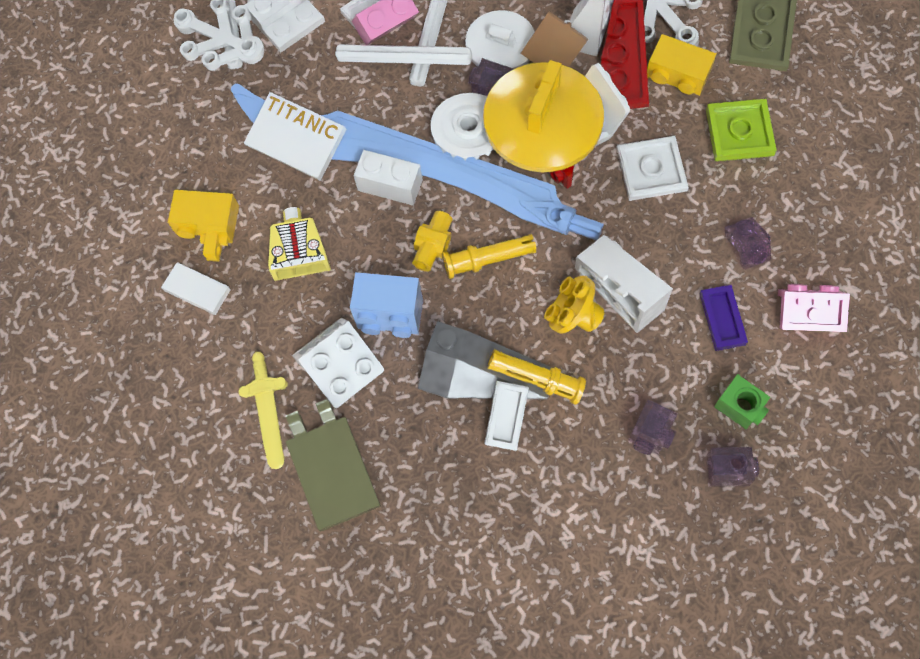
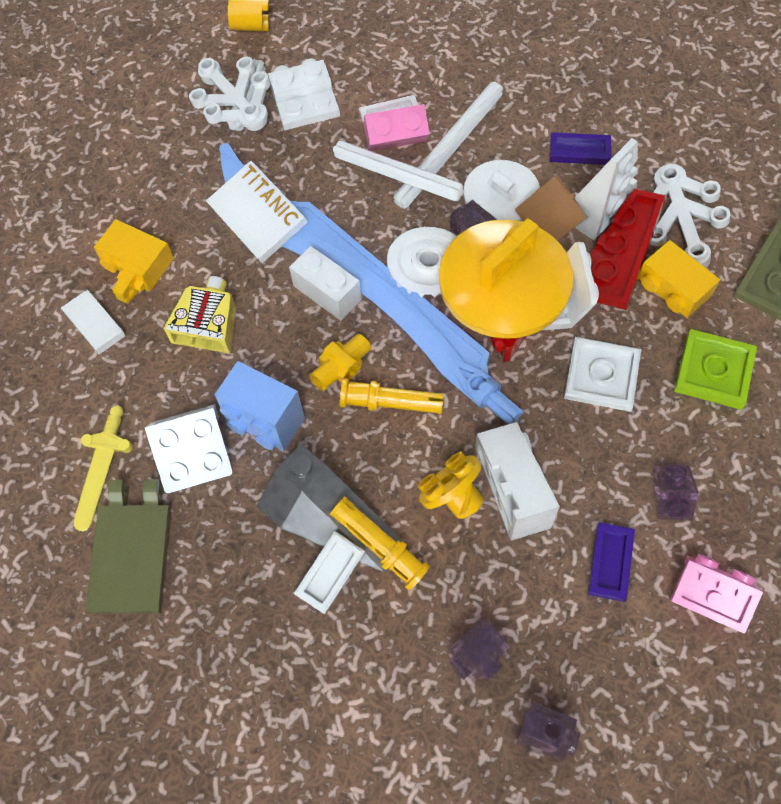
camera: 20 degrees right, 5 degrees down
bright green brick [714,374,770,429] -> none

